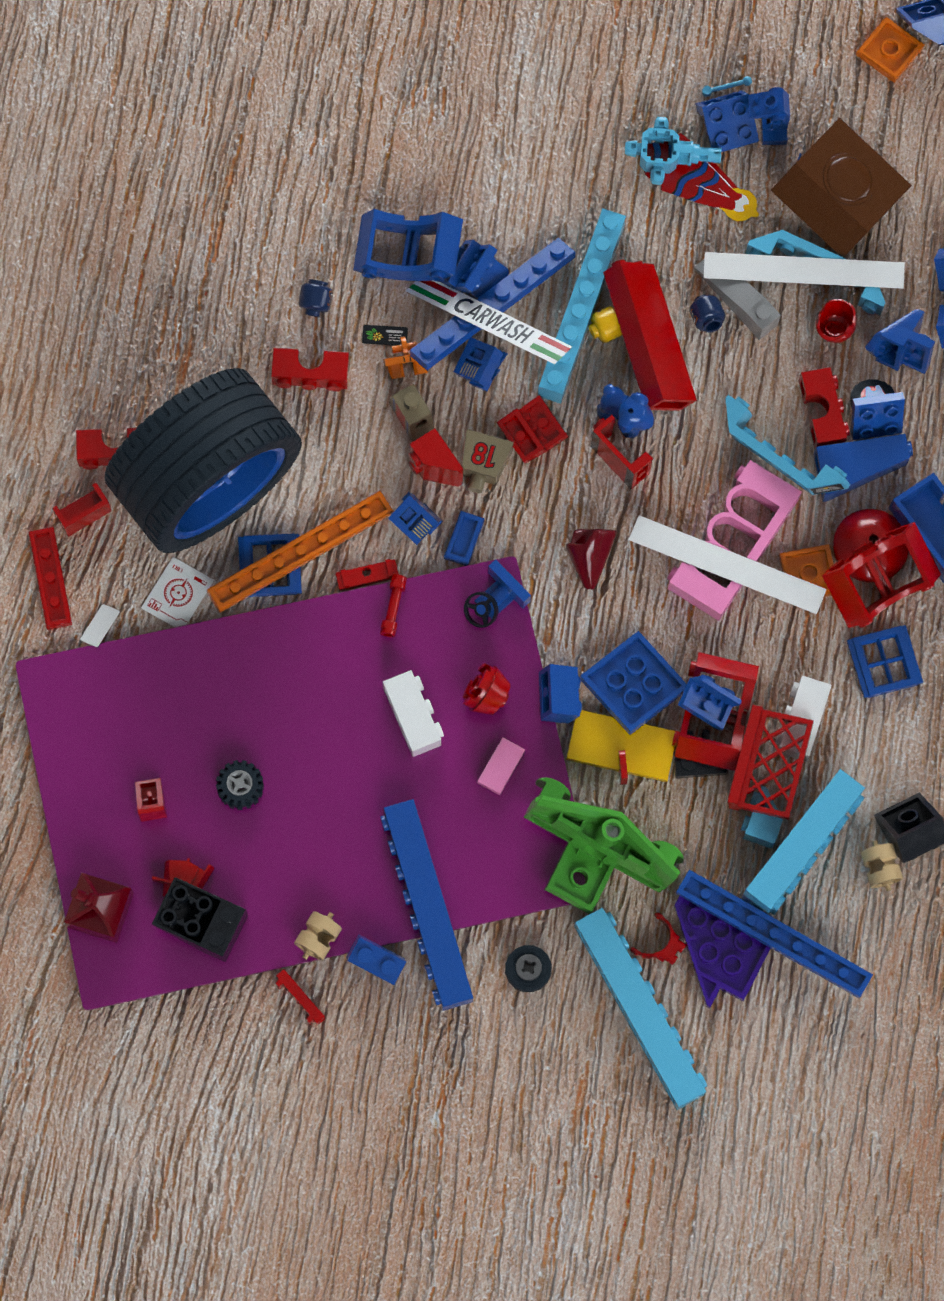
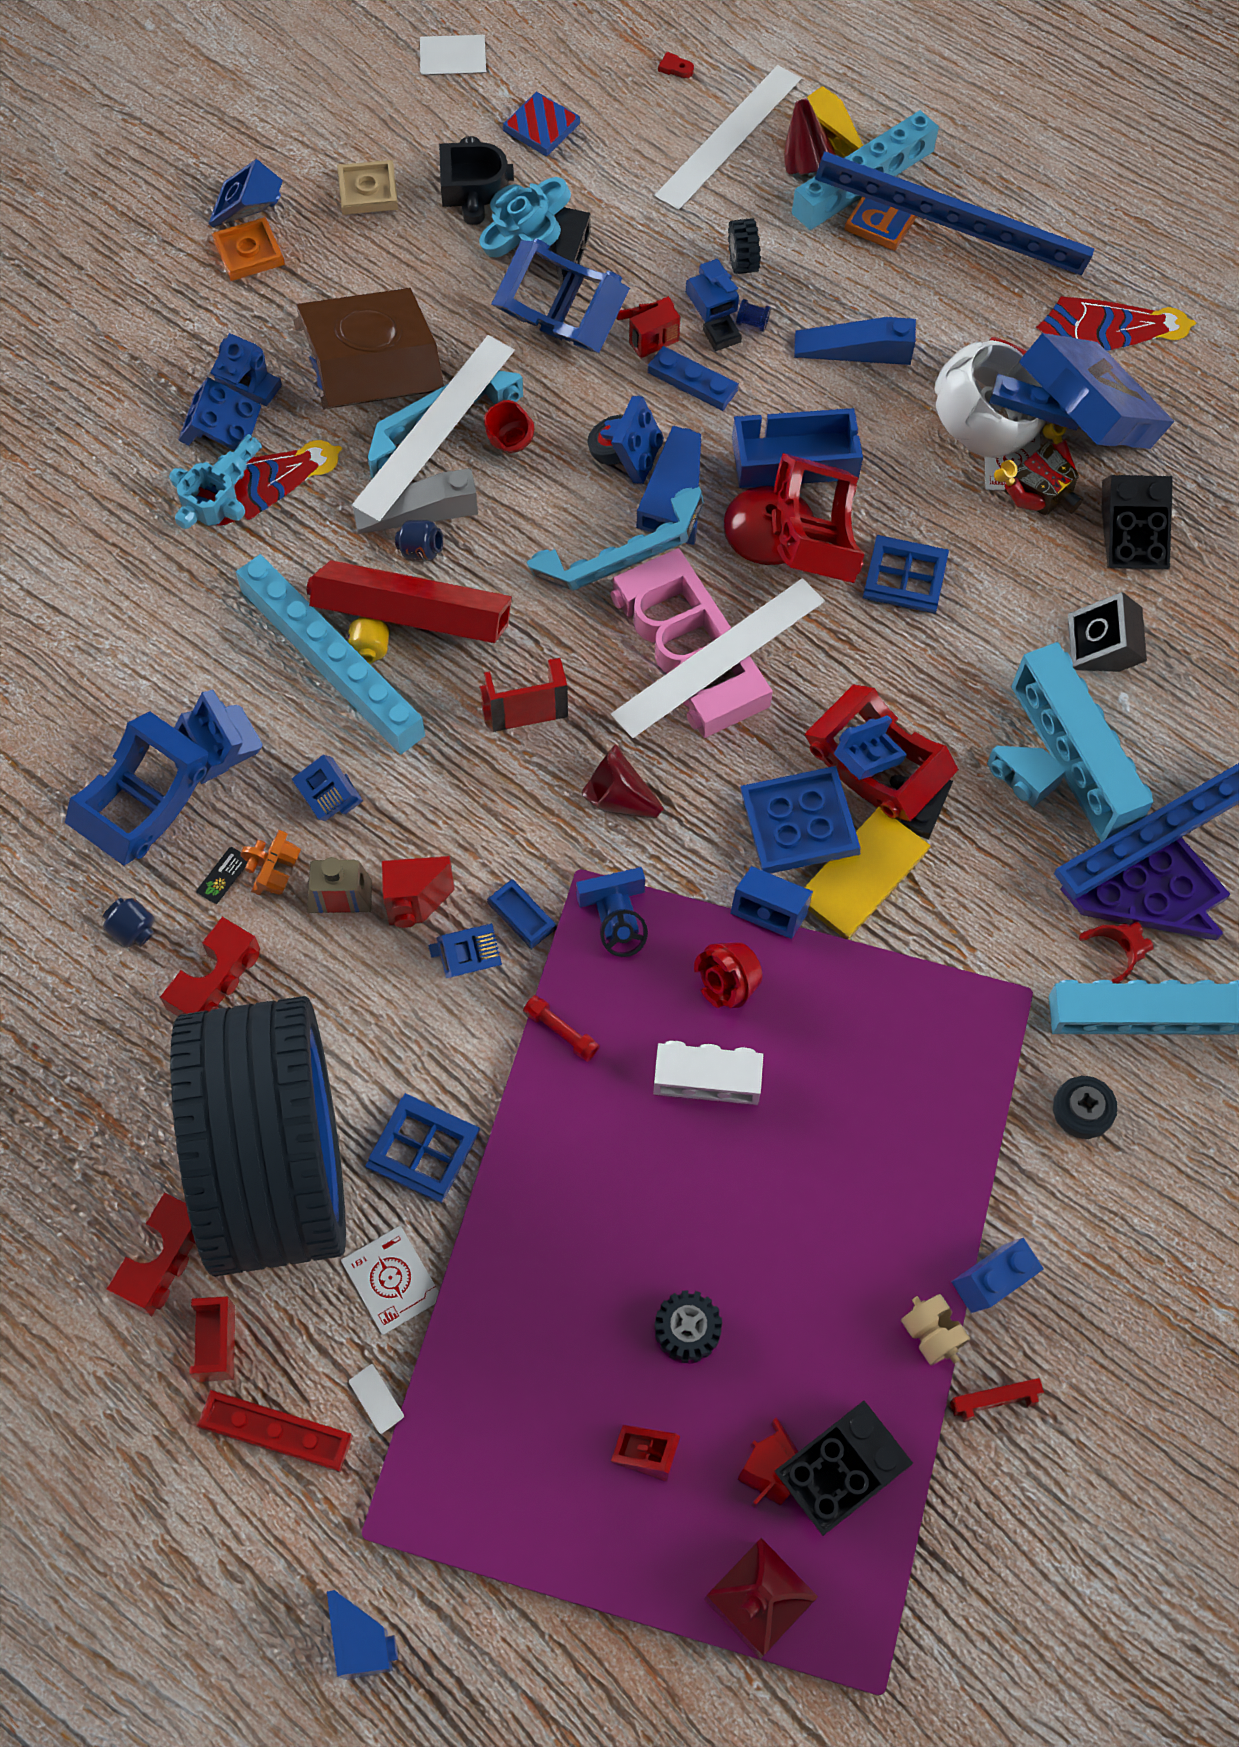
camera: 60 degrees left, 10 degrees down
orange tile [206,491,394,613] -> none
red piece [335,559,399,592] -> none
blue brick [380,799,473,1011] -> none
white sticker [406,280,572,365] -> none
blue plate [410,237,576,371] -> none
dark tan torso [462,429,514,494] -> none
bright pink tile [477,738,525,795] -> none
red slope [496,395,569,463] -> none
bright green piece [524,777,684,914] -> none
blue animal [596,383,654,438] -> none
red piece [618,750,628,785] -> none
medium azure hinge [702,76,752,97] -> none
red fence [727,704,814,820] -> none
white brick [775,675,832,762] -> none
orange tile [779,544,833,597] -> none
red arch [798,367,850,450] -> none
tan wheel [861,840,903,891] -> none
blue piece [865,309,935,374] -> none

